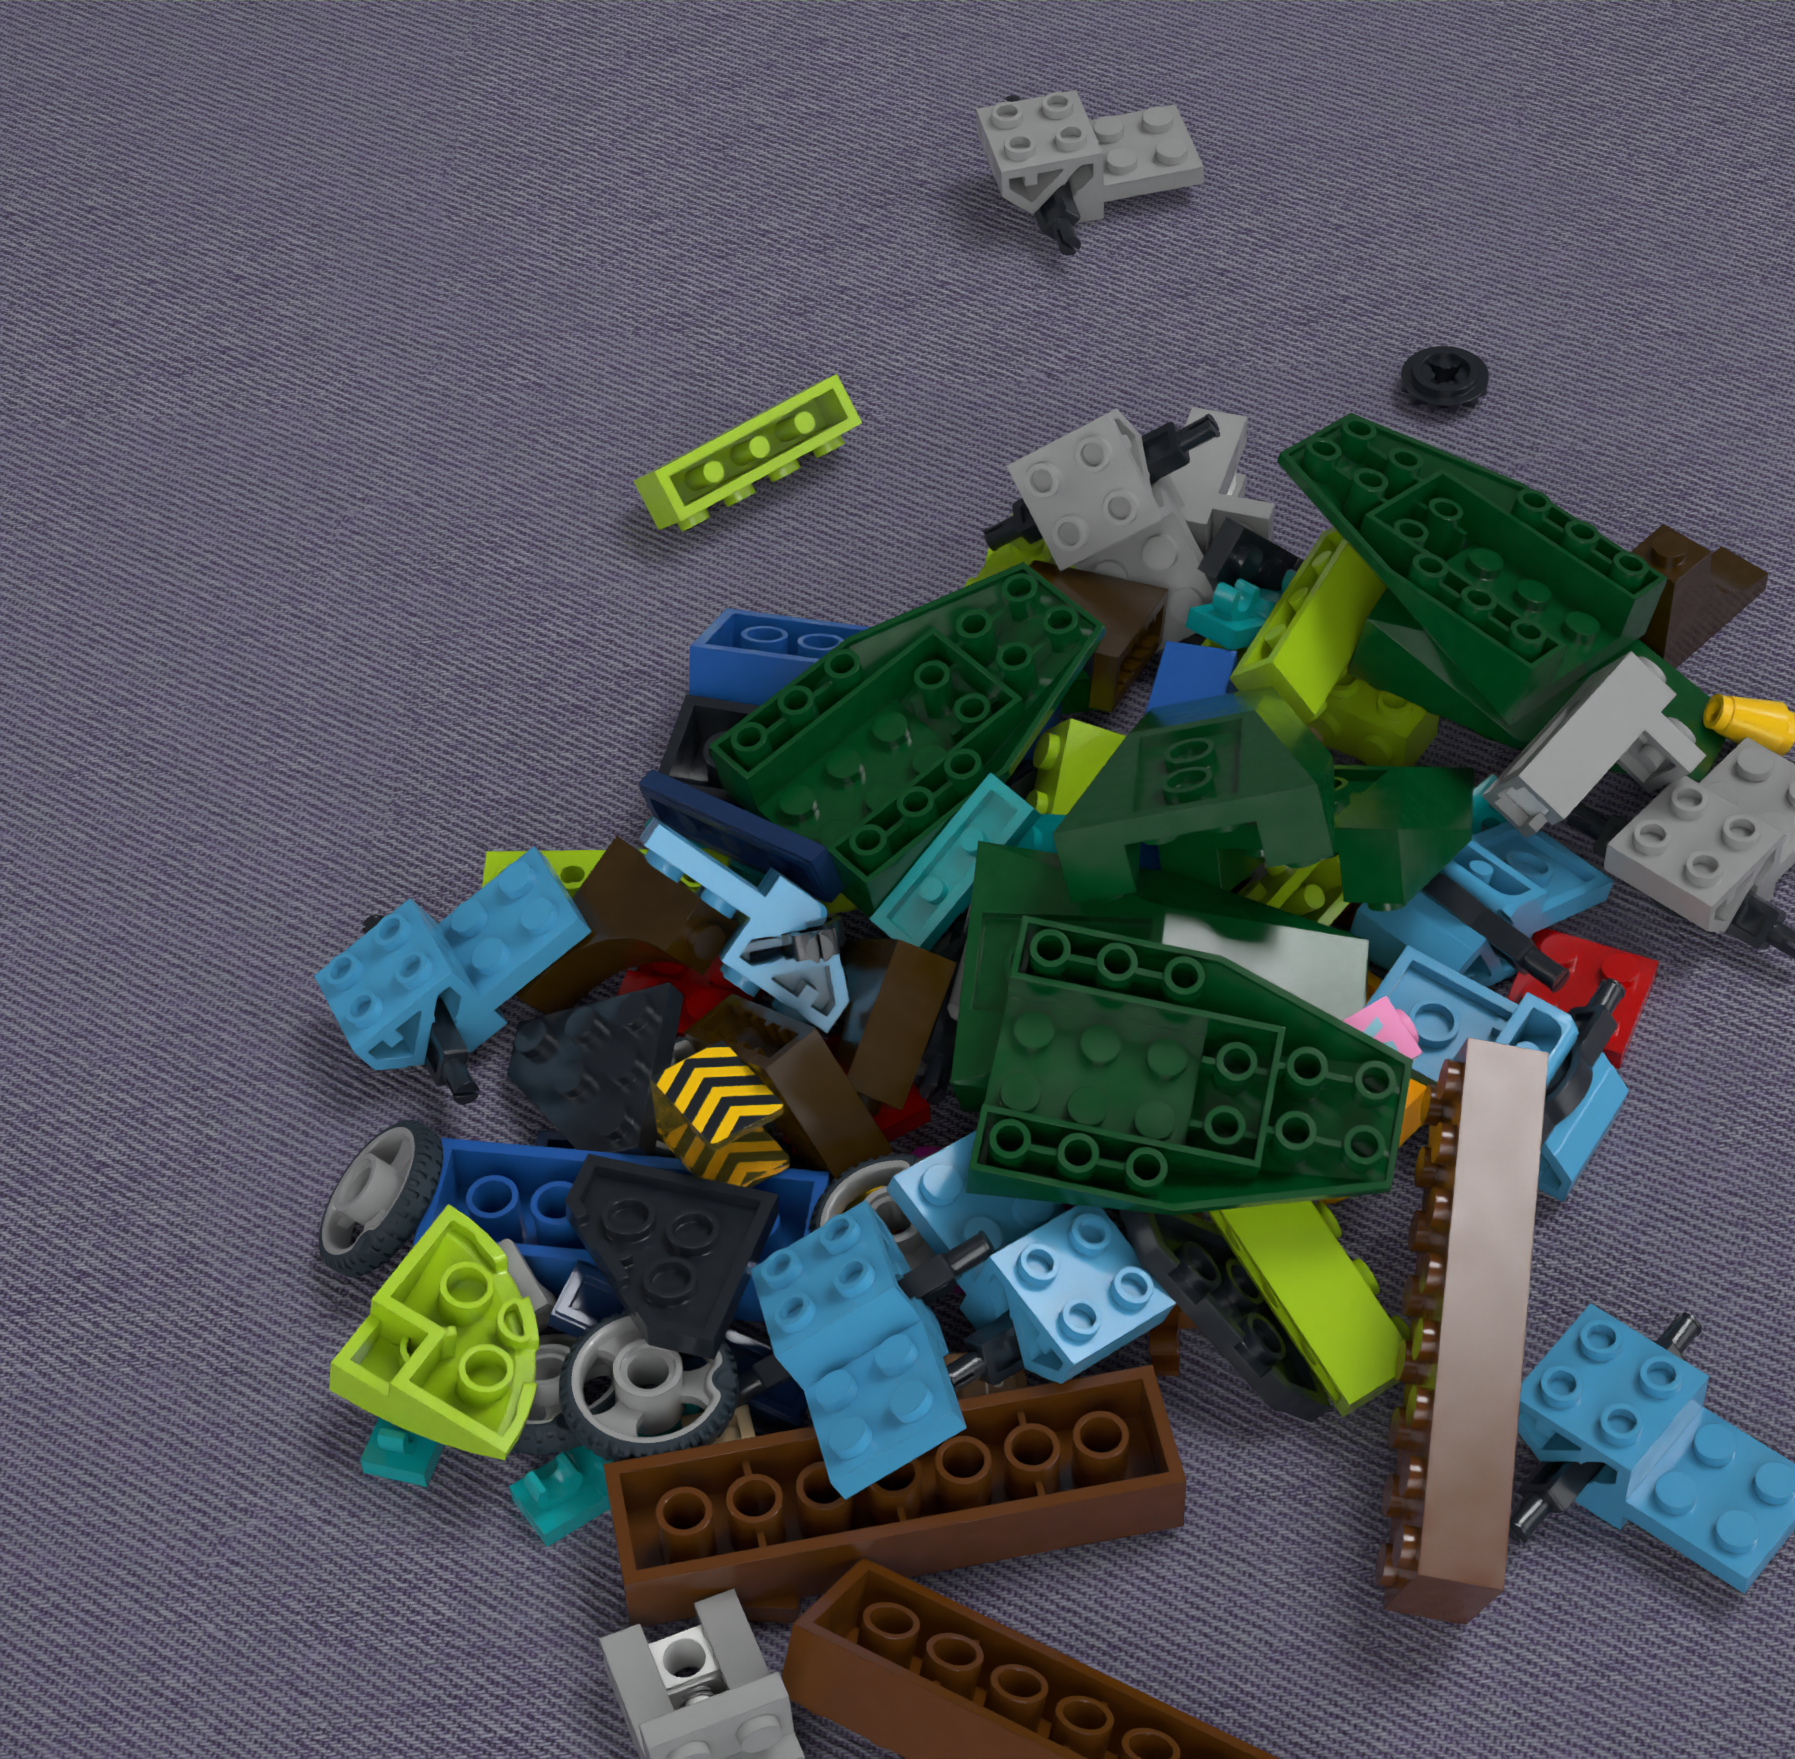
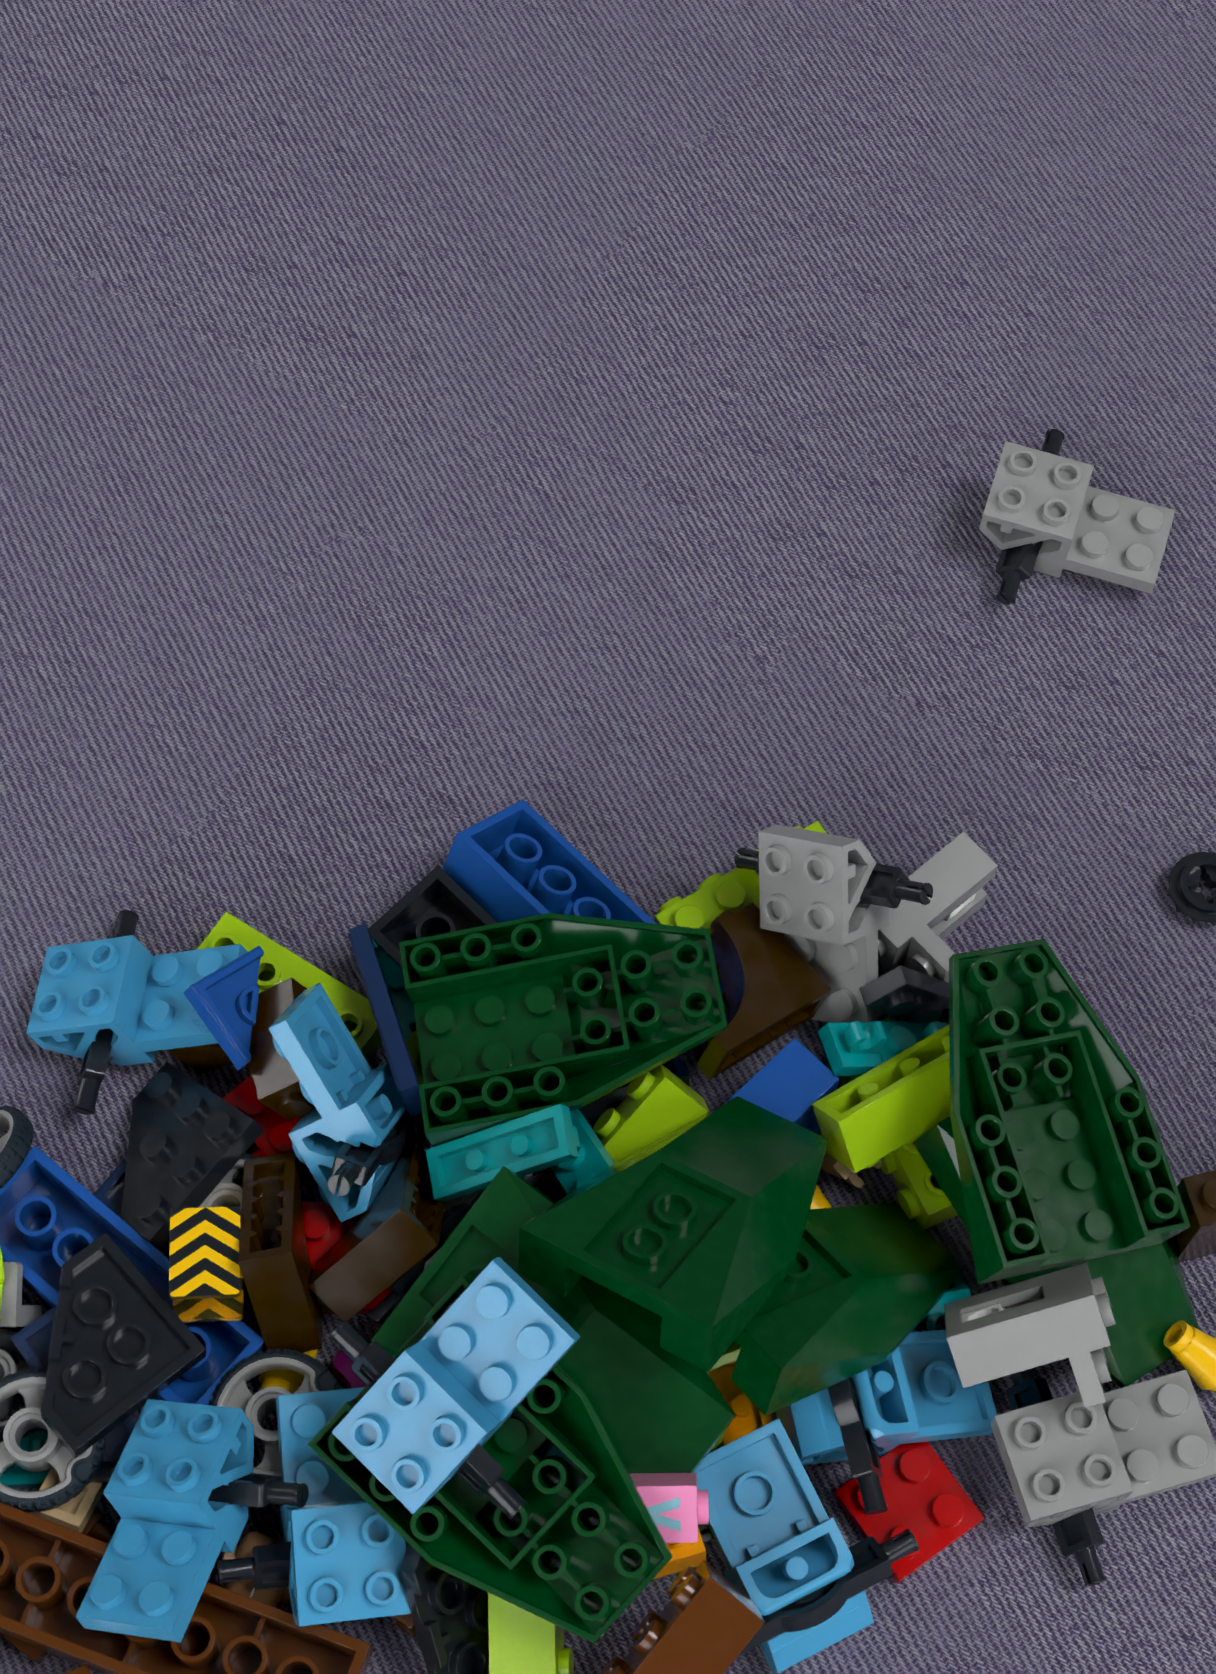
camera: 25 degrees right, 15 degrees up
lime brick [633,374,862,532] -> none
none -> blue tile [184,945,264,1071]
none -> dark azure piece [329,1257,581,1520]

